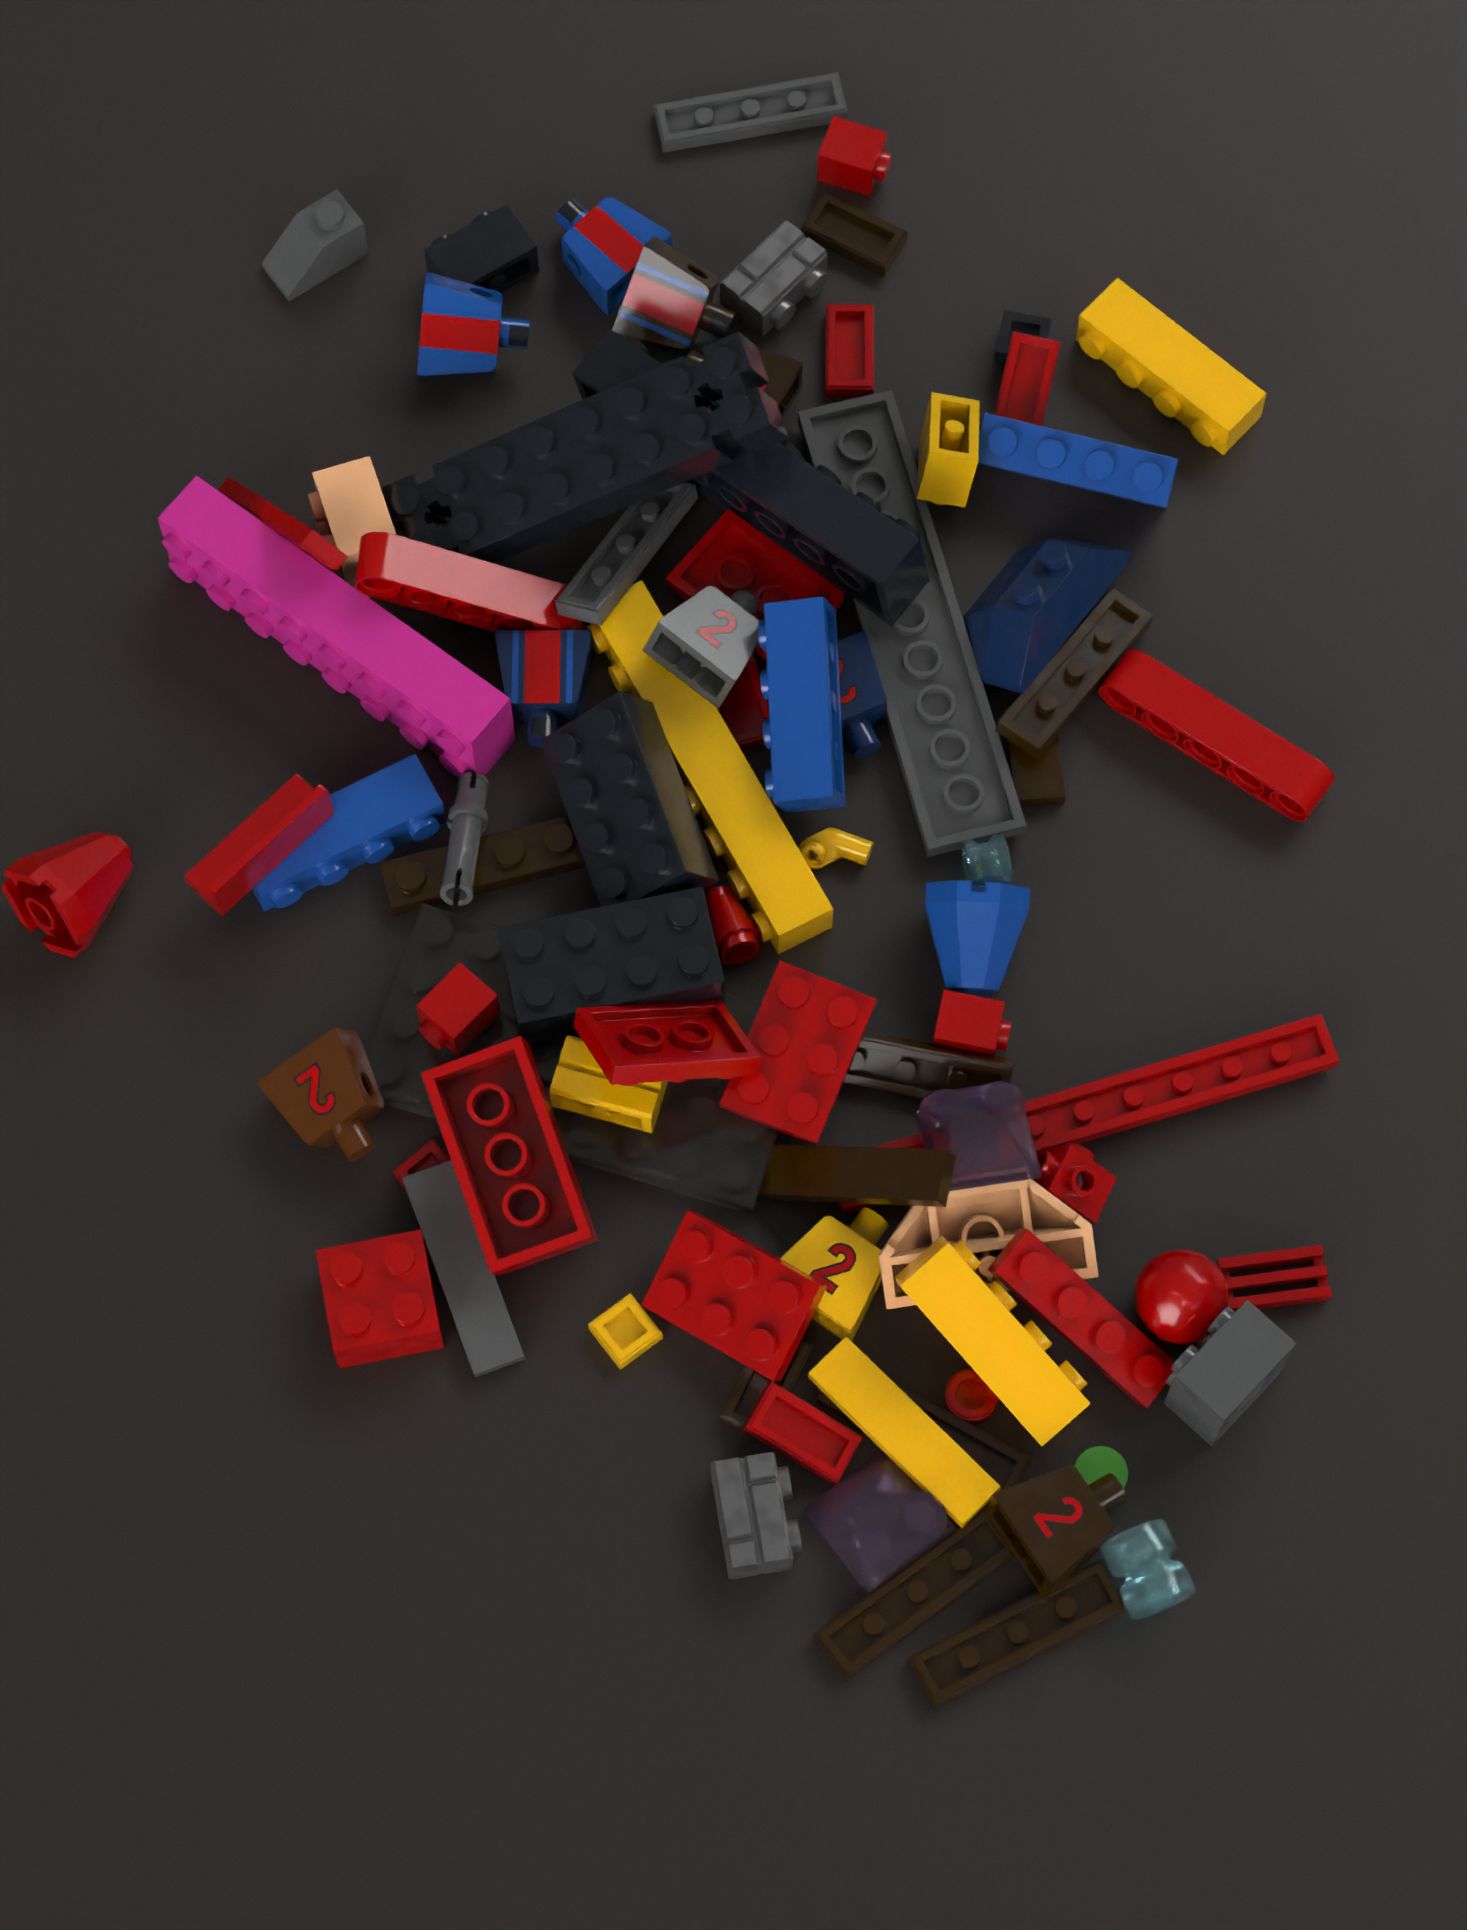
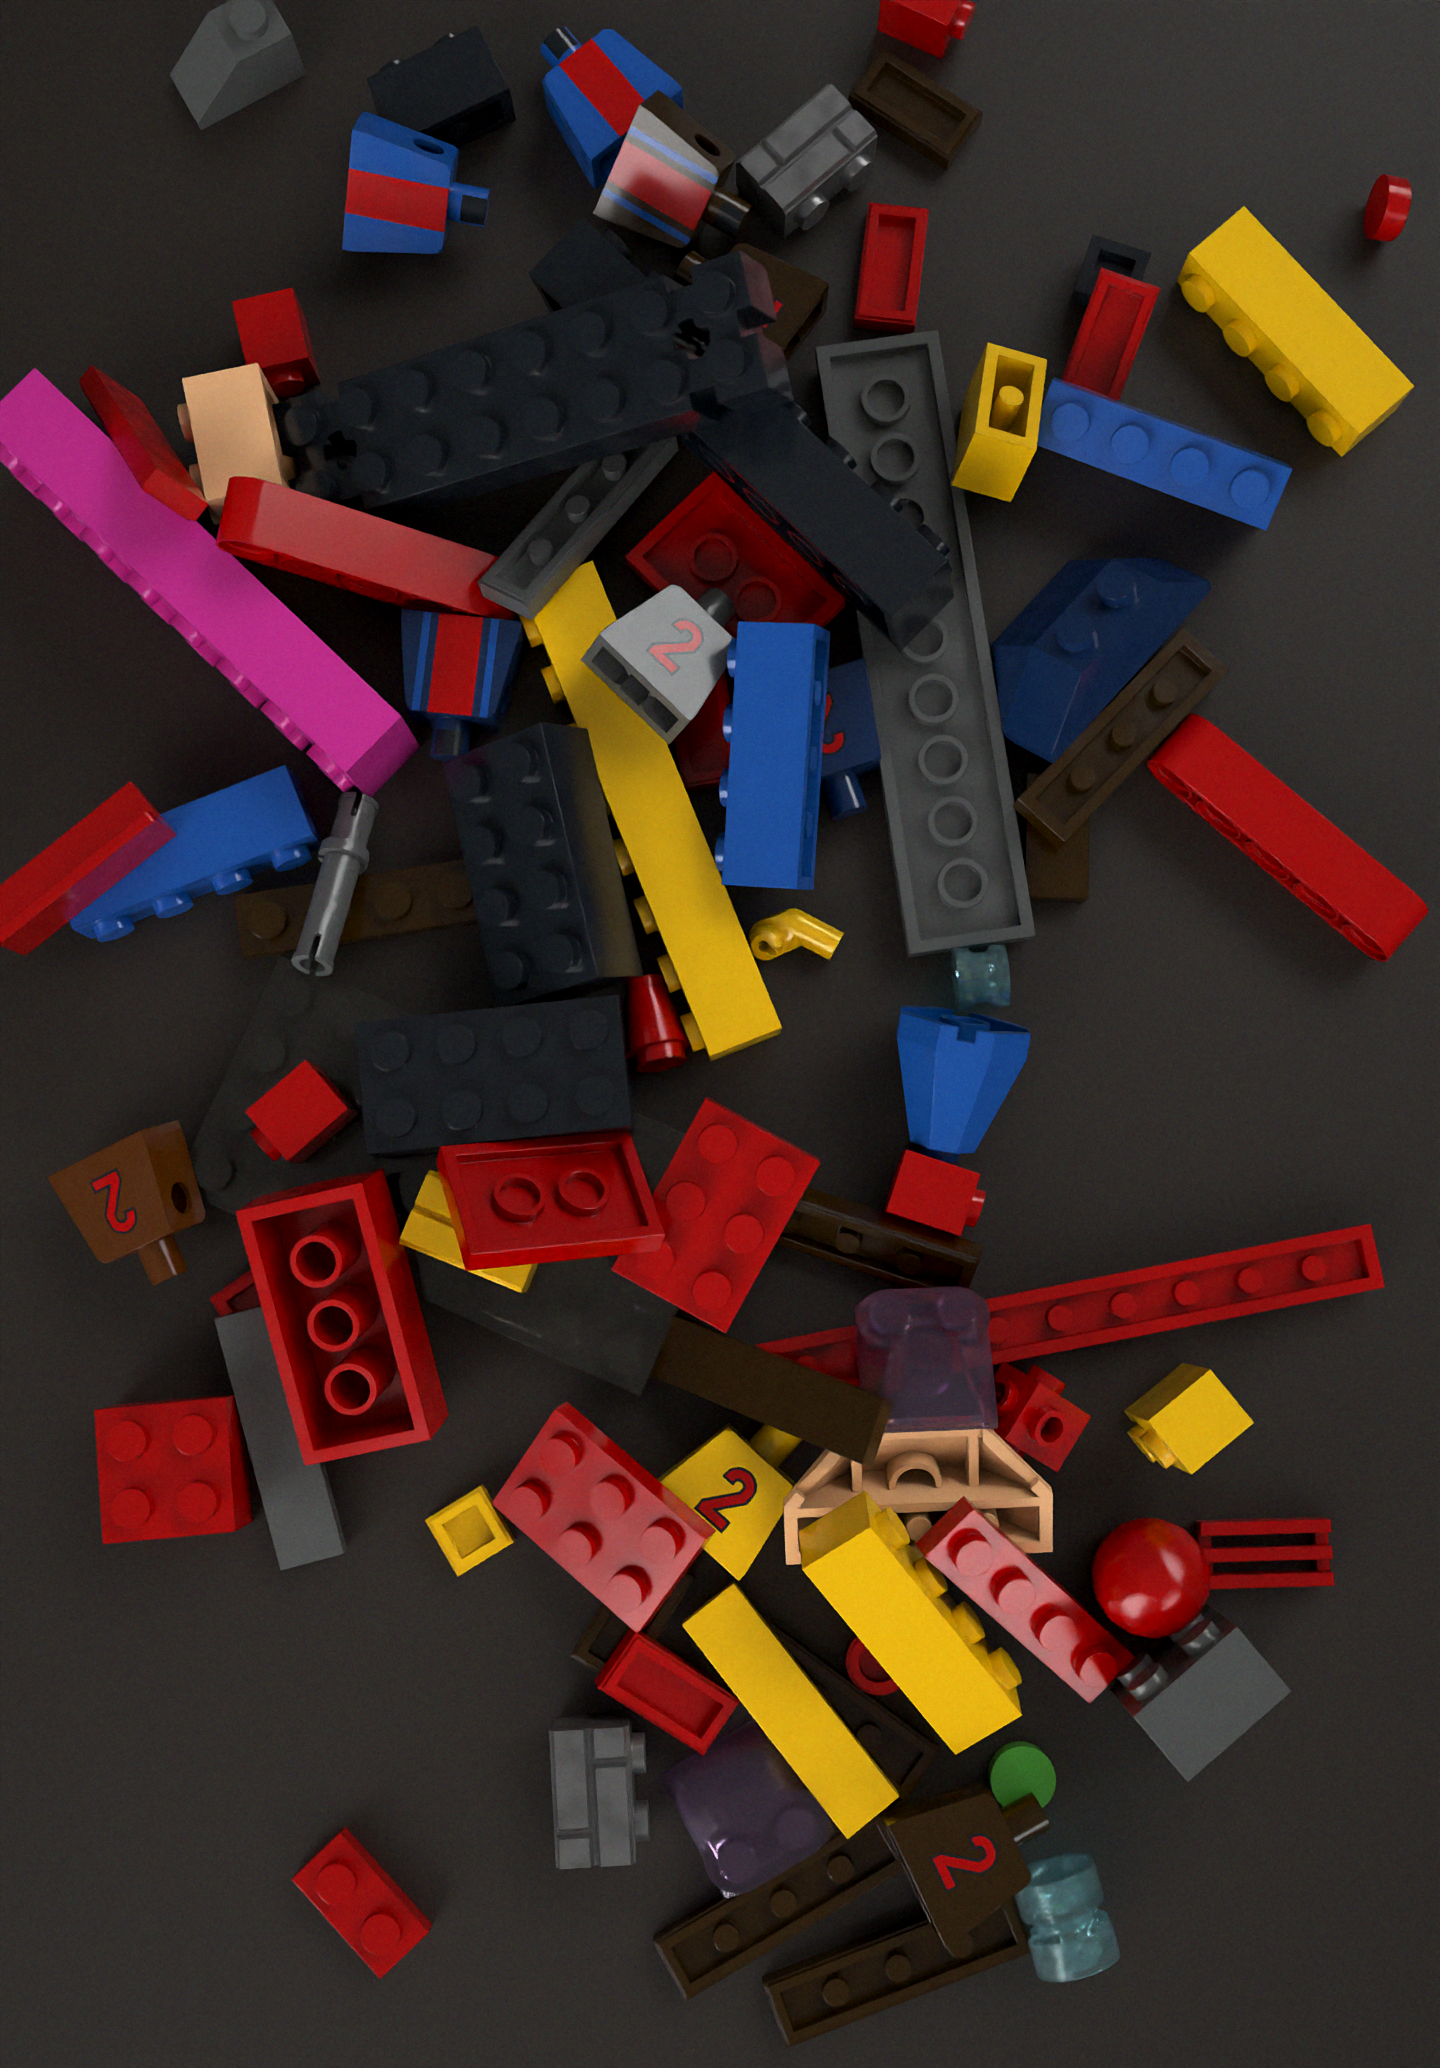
camera: 10 degrees right, 15 degrees up
none -> red brick [232,287,320,397]
none -> red plate [291,1826,433,1979]
none -> yellow brick [1124,1363,1254,1475]
none -> red tile [1364,174,1412,242]

